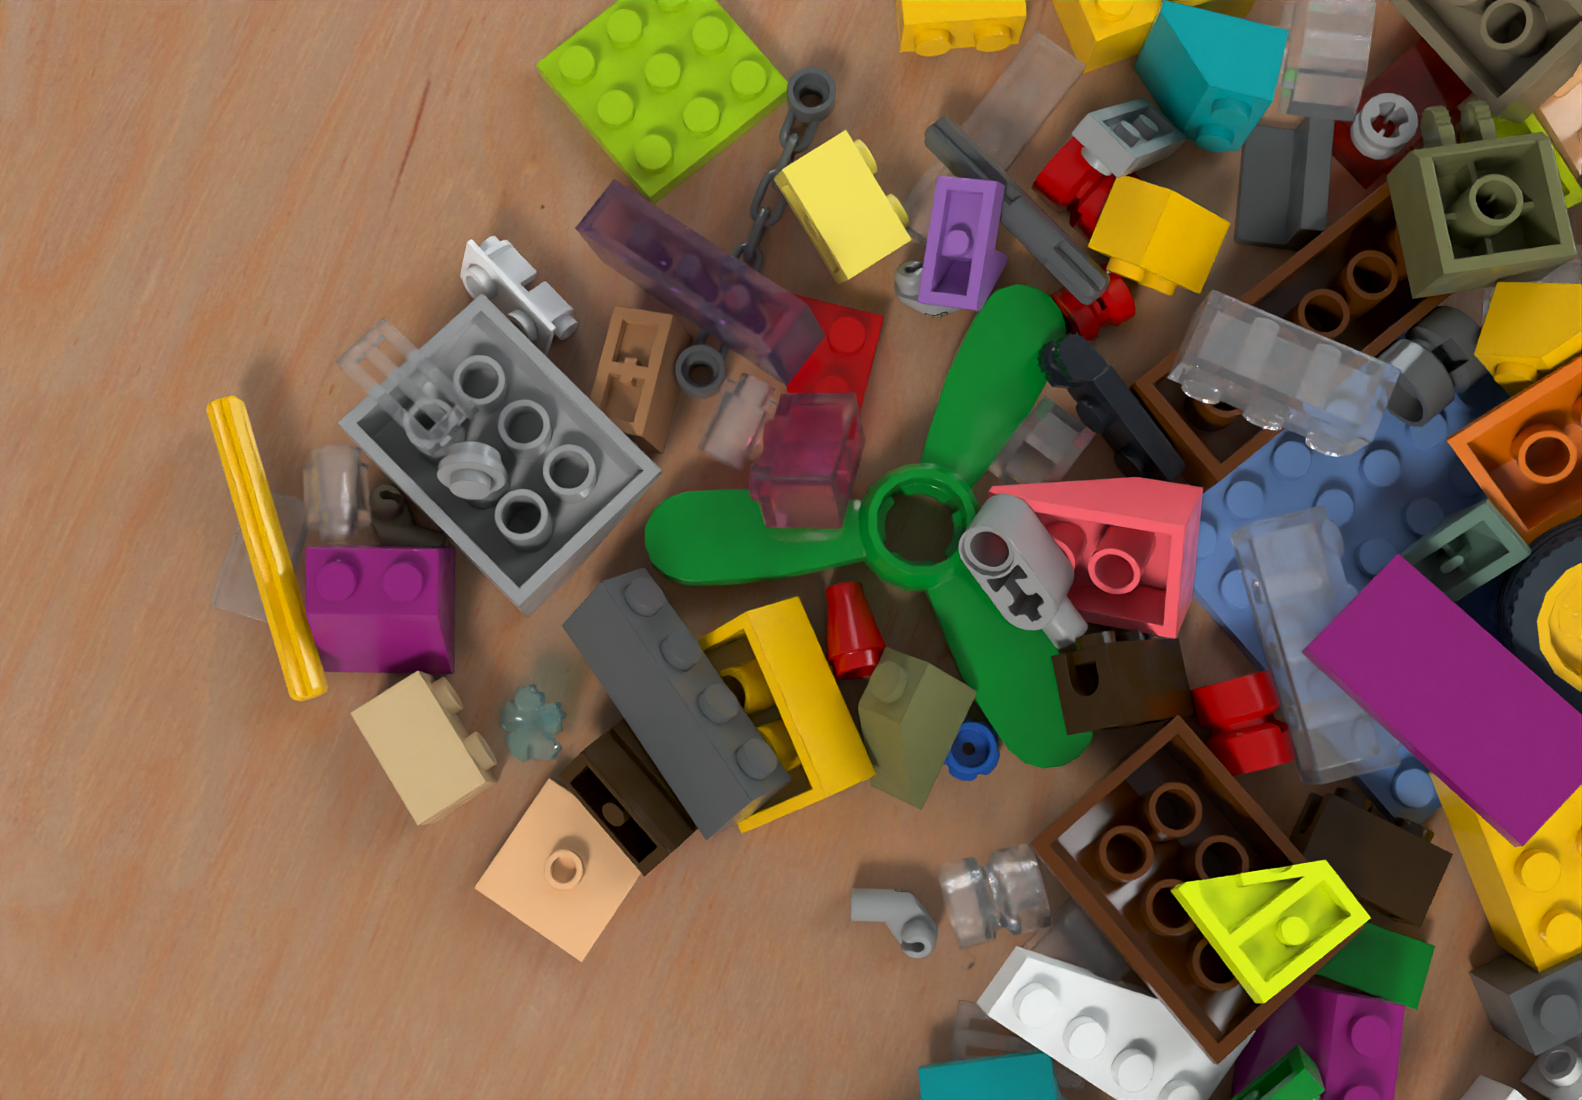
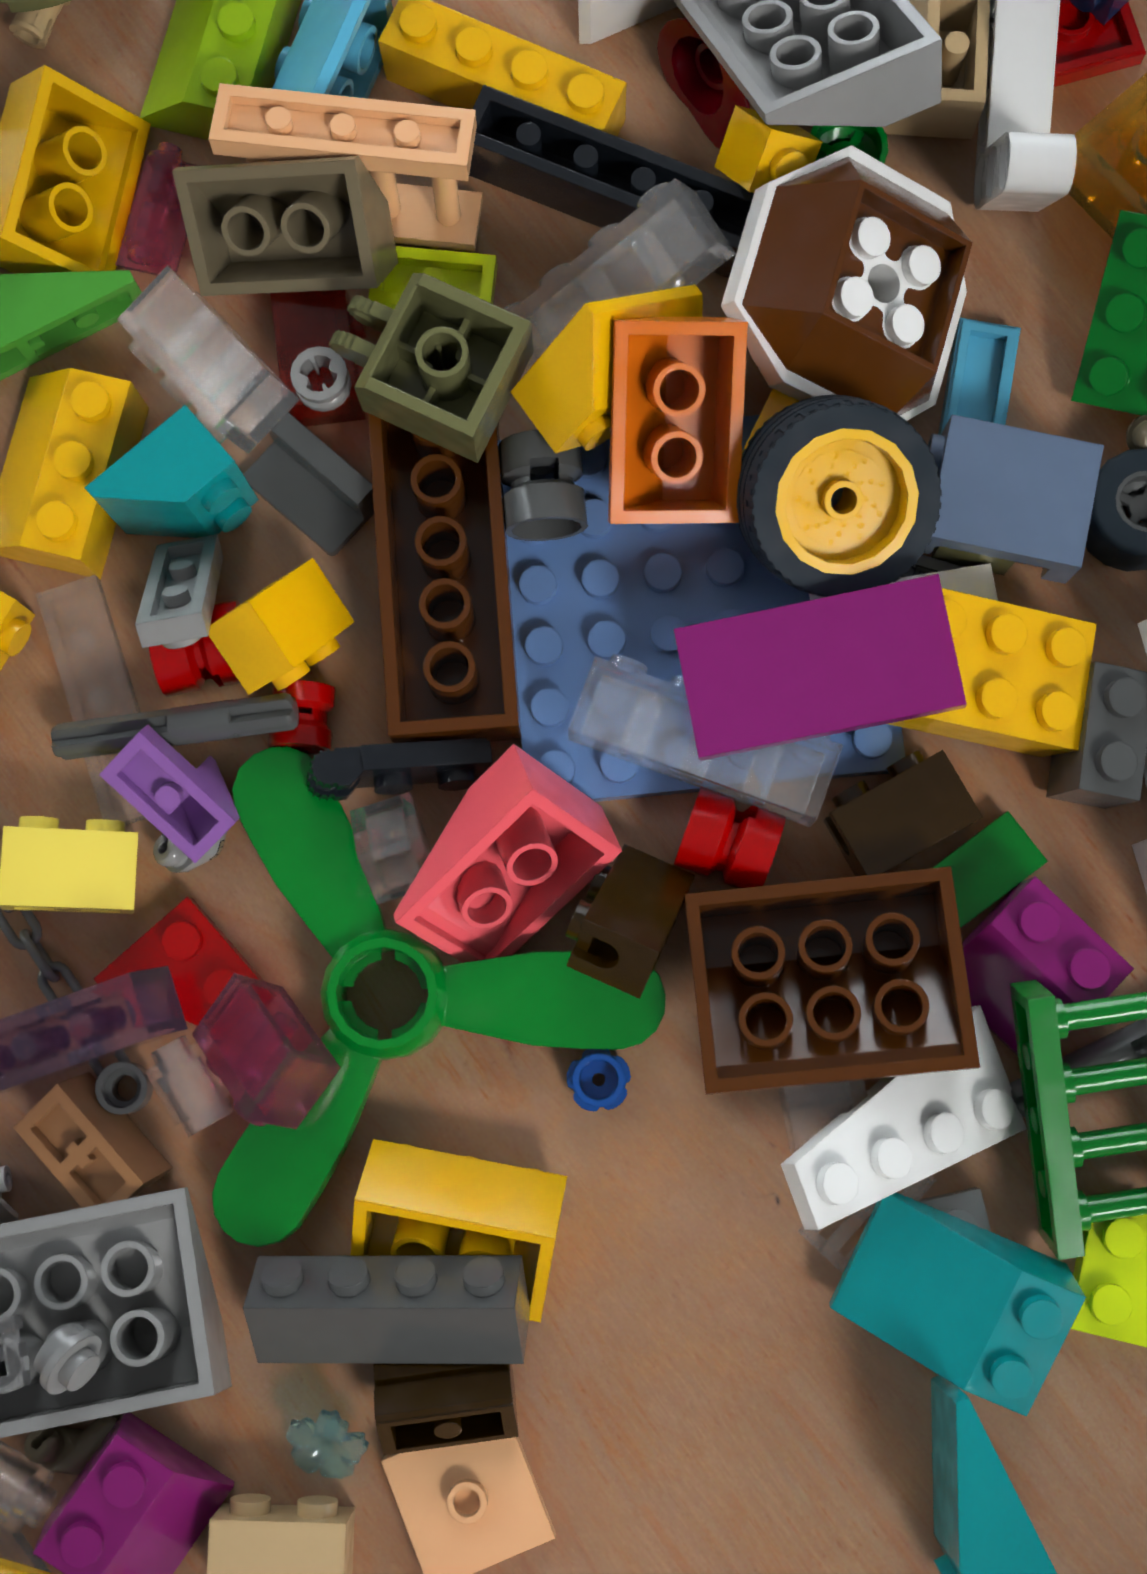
camera: 50 degrees left, 0 degrees up
red cone [825,581,887,680] -> none
light grey arm [850,888,938,959] -> none
olive slope [858,647,977,810] -> none
clear wheel [937,843,1051,949] -> none
light grey piece [958,494,1088,649] -> none
clear brick [1167,289,1401,457] -> none
neon yellow wing [1170,860,1371,1003] -> none
sand green slope [1378,499,1532,602] -> none

